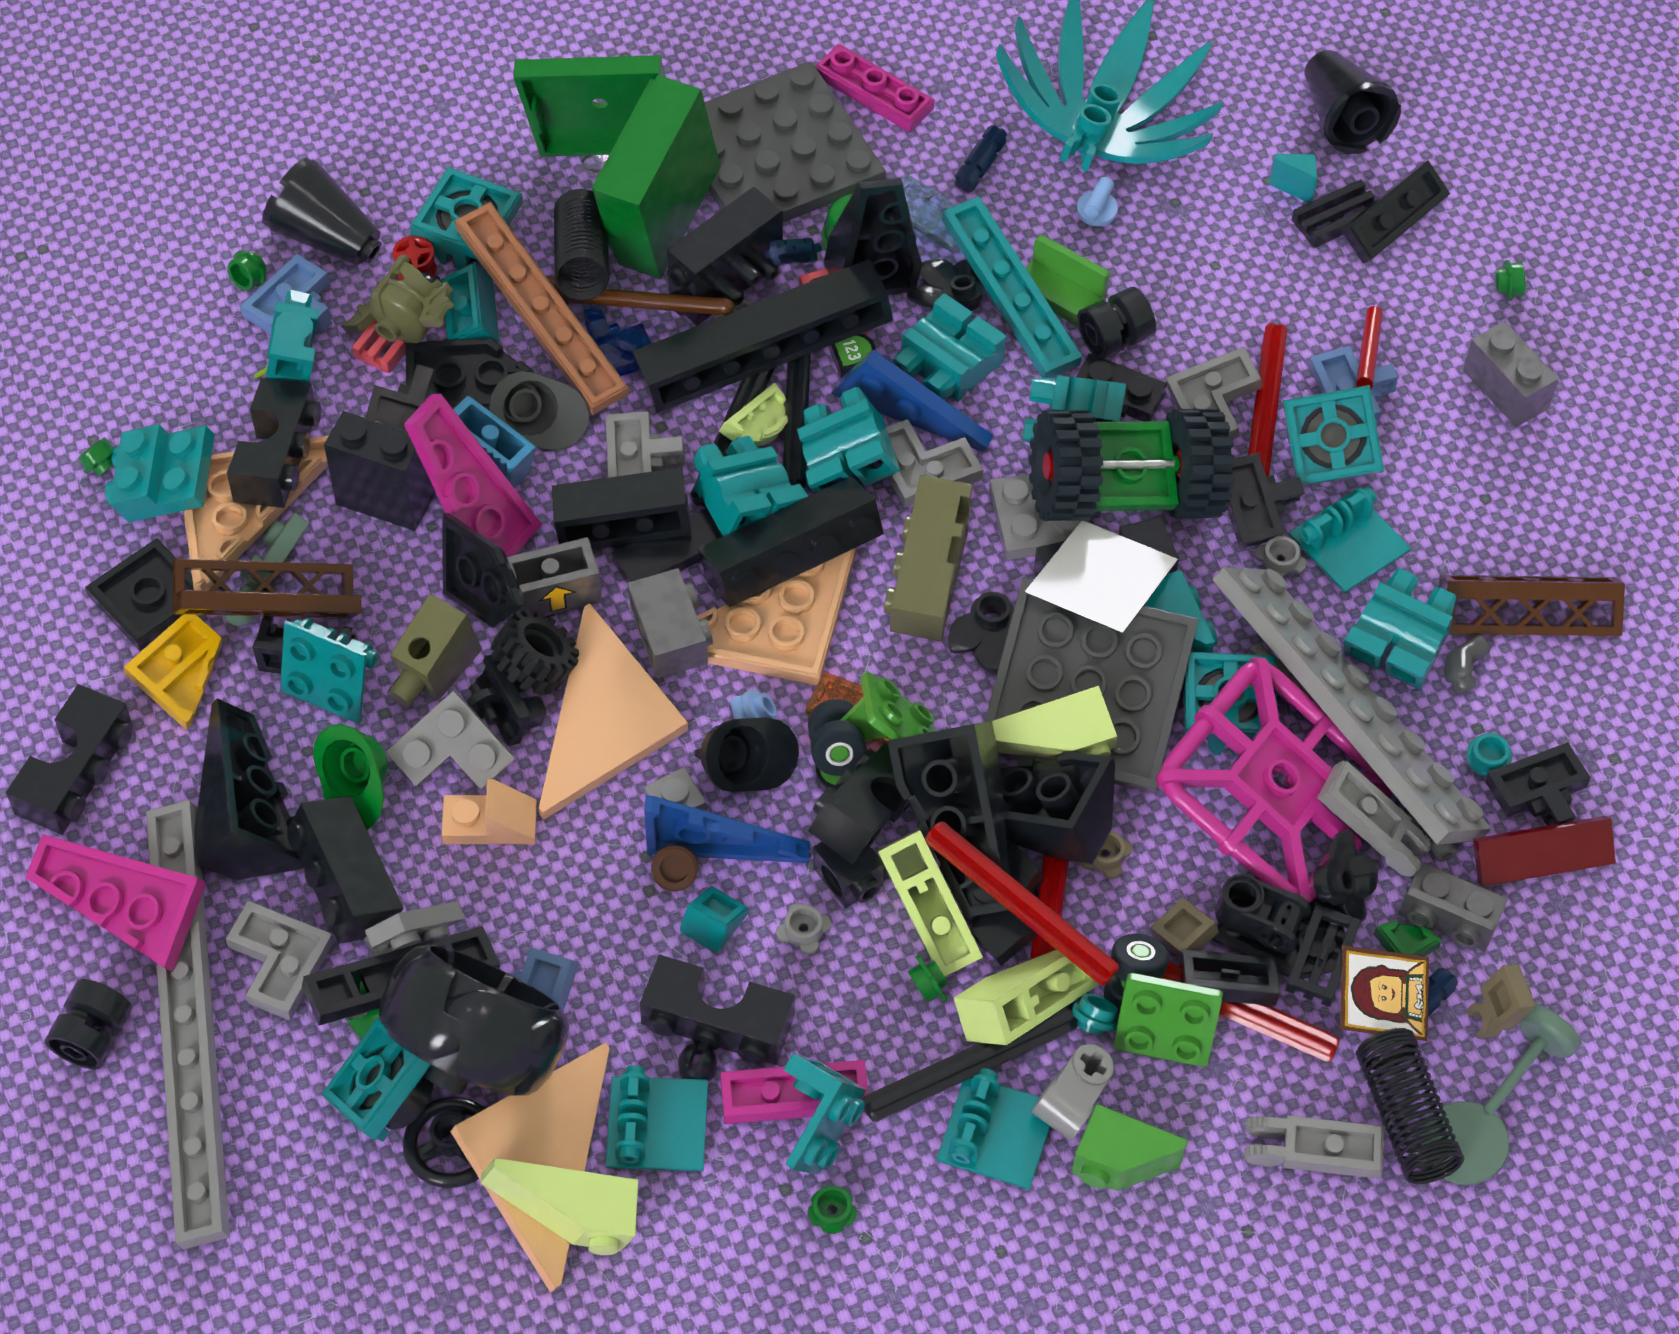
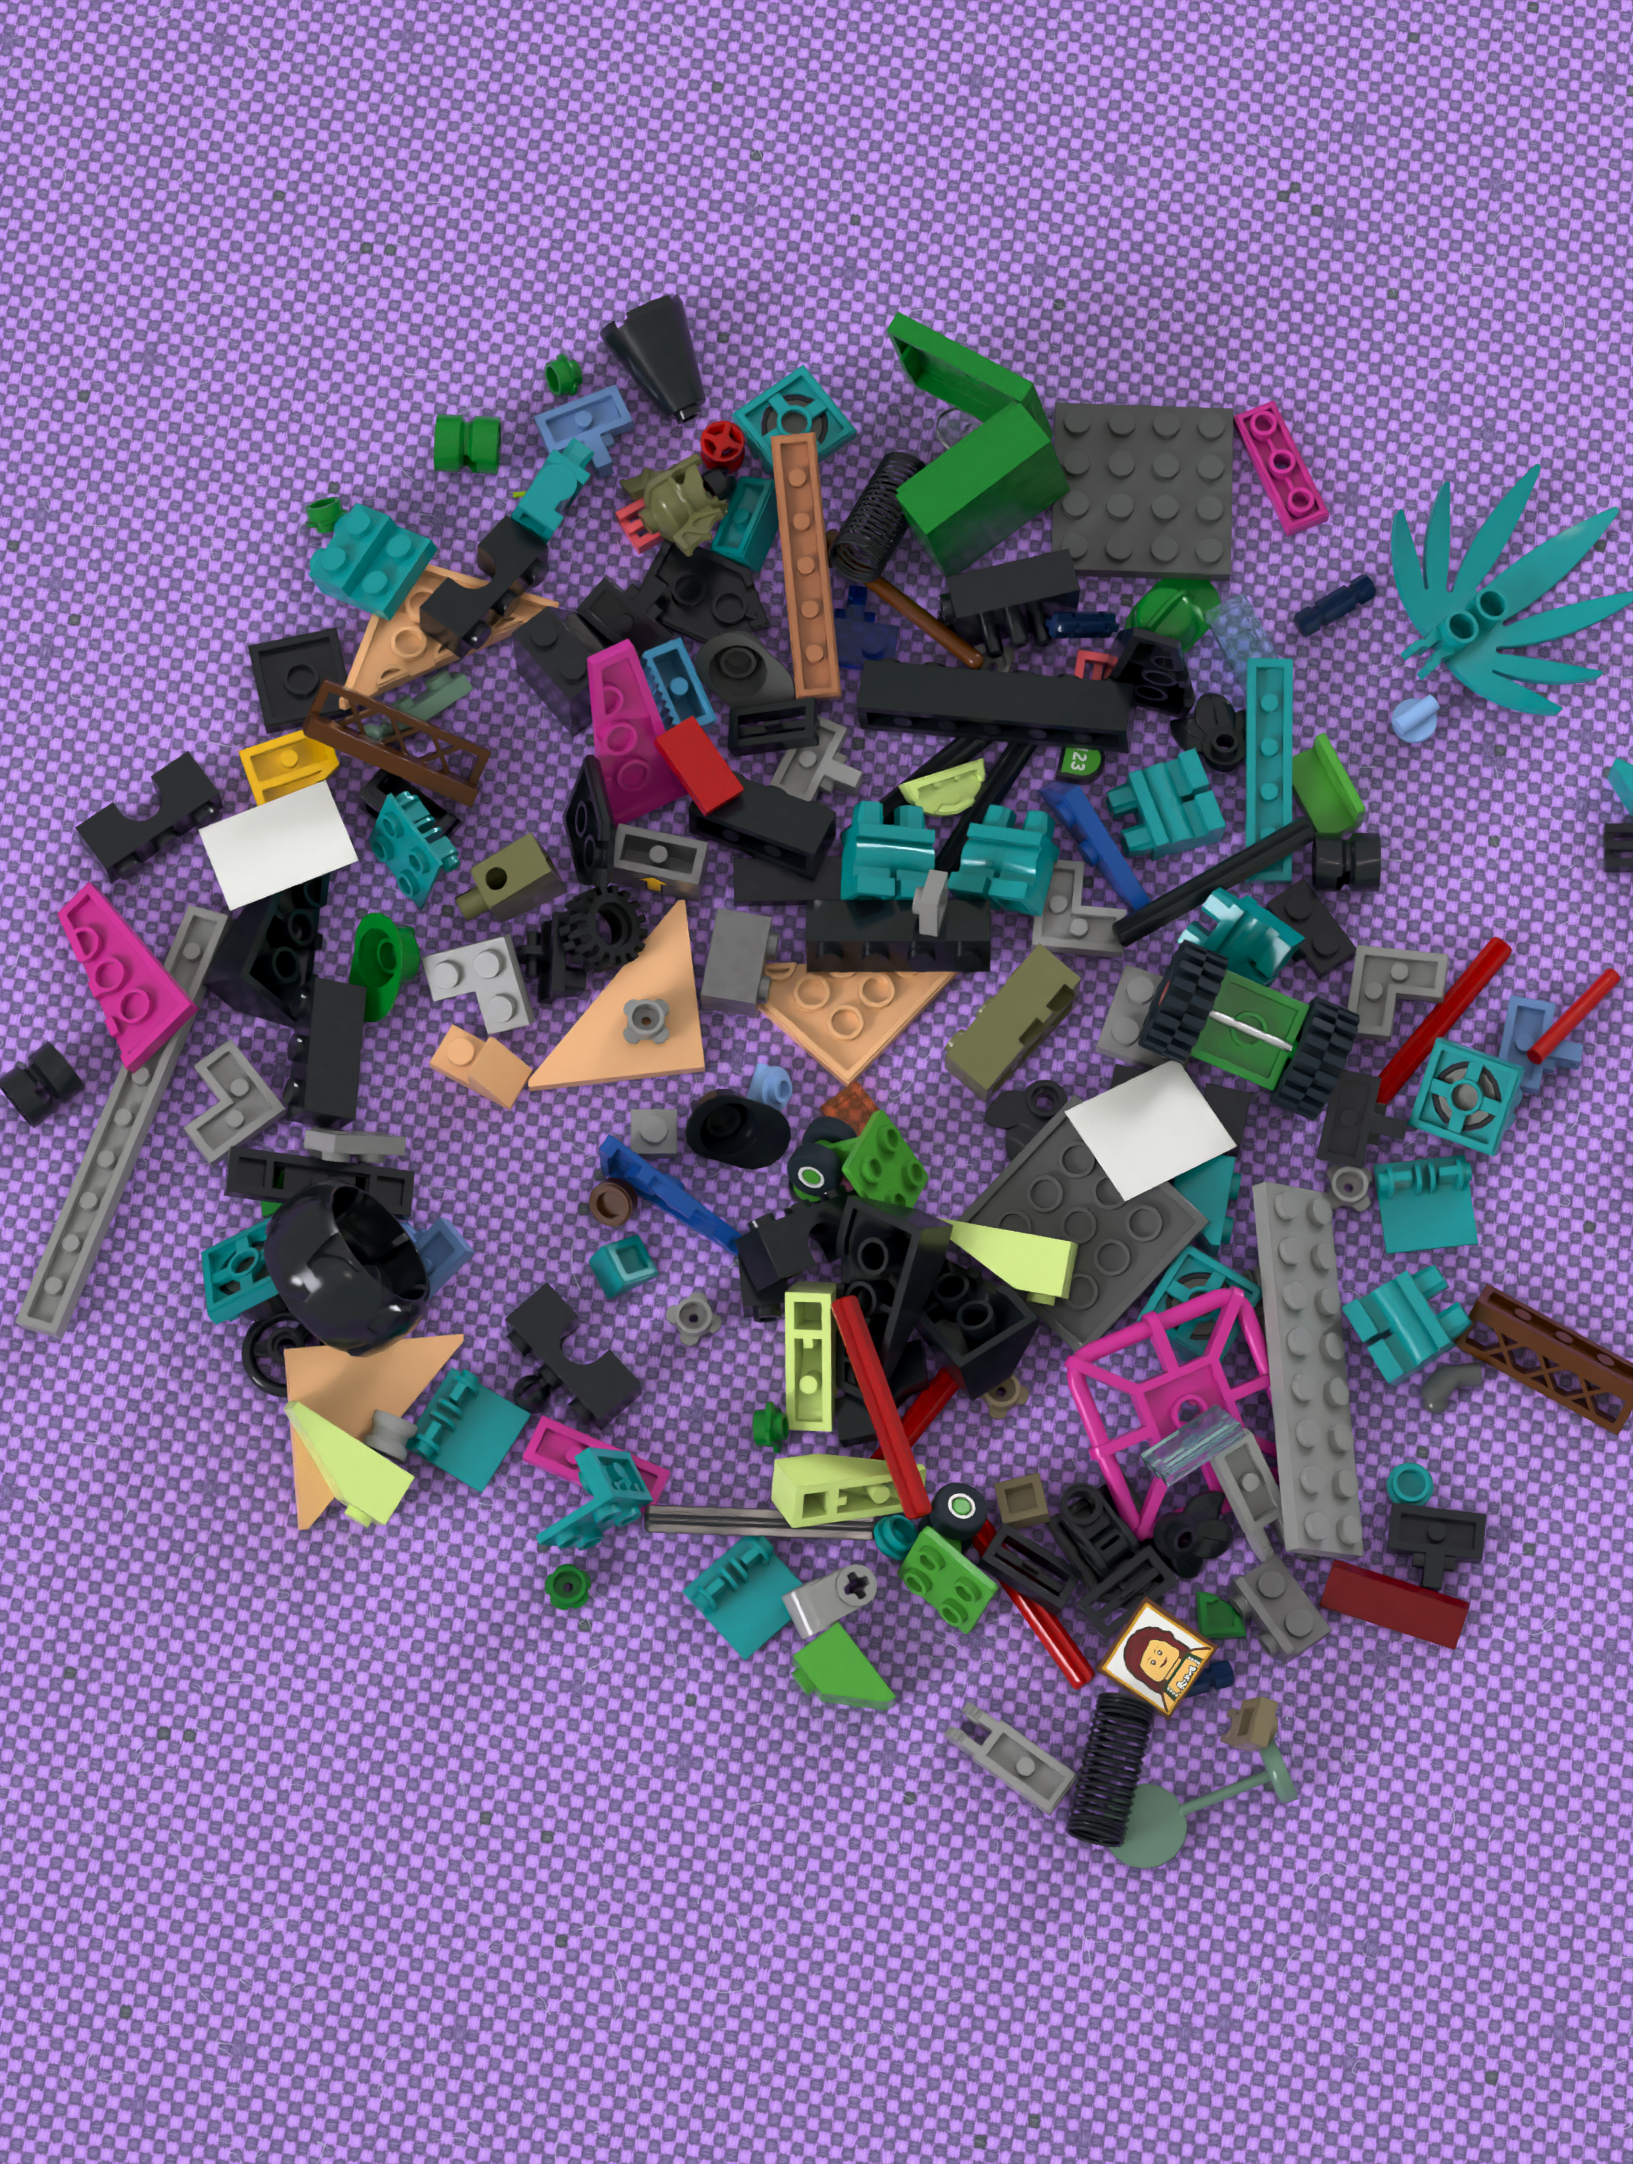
camera: 30 degrees right, 15 degrees up
none -> white sticker [198,780,359,911]
none -> light grey wheel [362,1409,418,1462]
none -> green wheel [434,414,501,474]
none -> light grey plate [623,999,669,1044]
none -> red tile [653,715,744,817]
none -> black tile [728,697,821,757]
none -> light grey plate [912,869,948,937]
none -> black axle [1112,817,1315,947]
none -> clear light blue tile [1140,1404,1246,1487]

